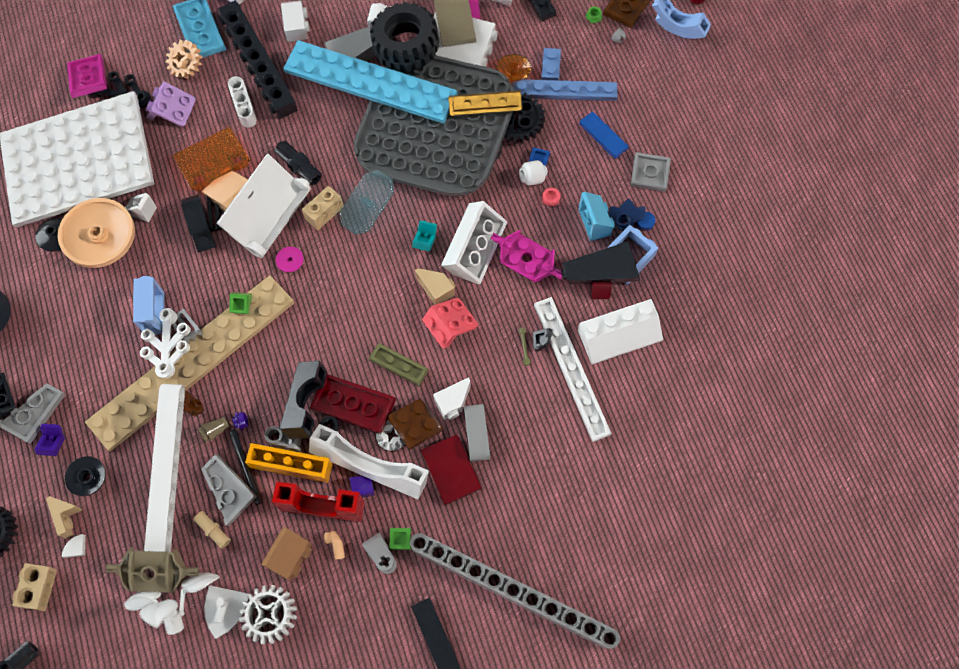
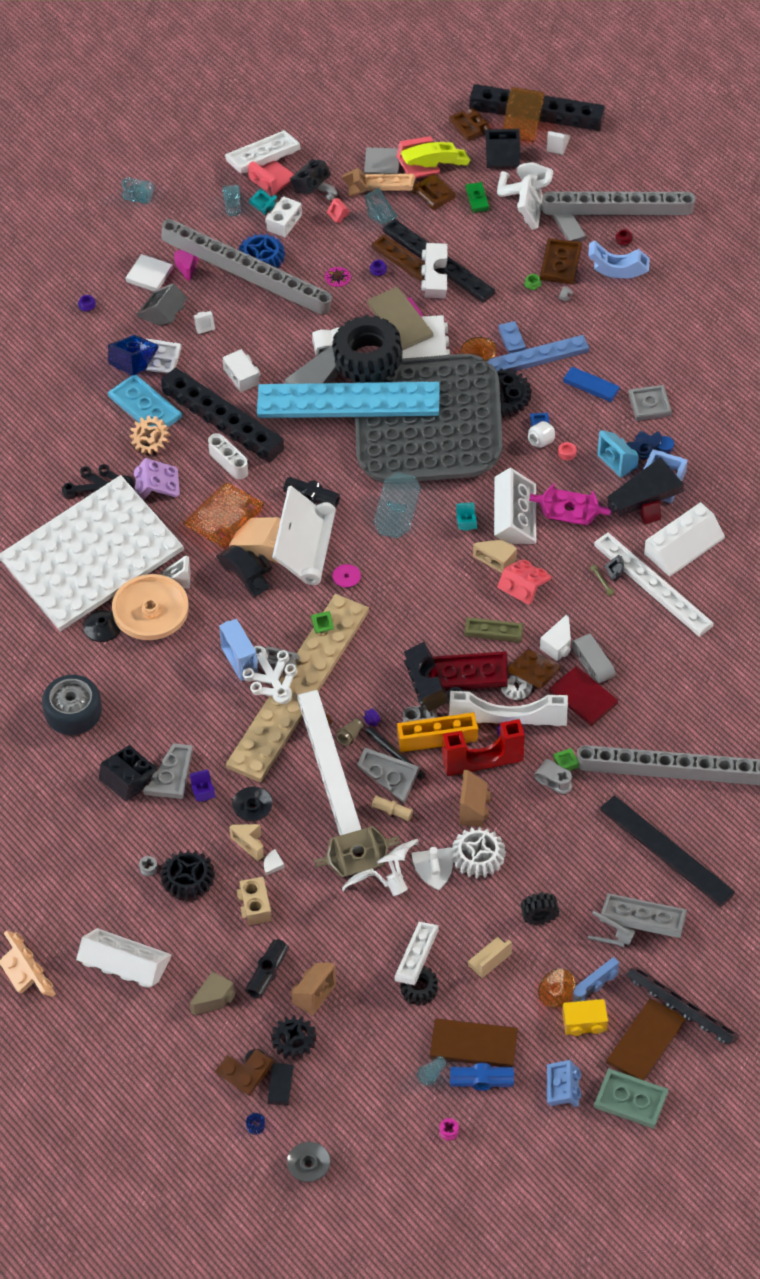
camera: 20 degrees left, 15 degrees down
dark pink tile [67,54,107,98] -> none
tan brick [302,186,344,230] -> none
light nougat arm [324,531,345,559] -> none
plate [448,90,522,115] -> none

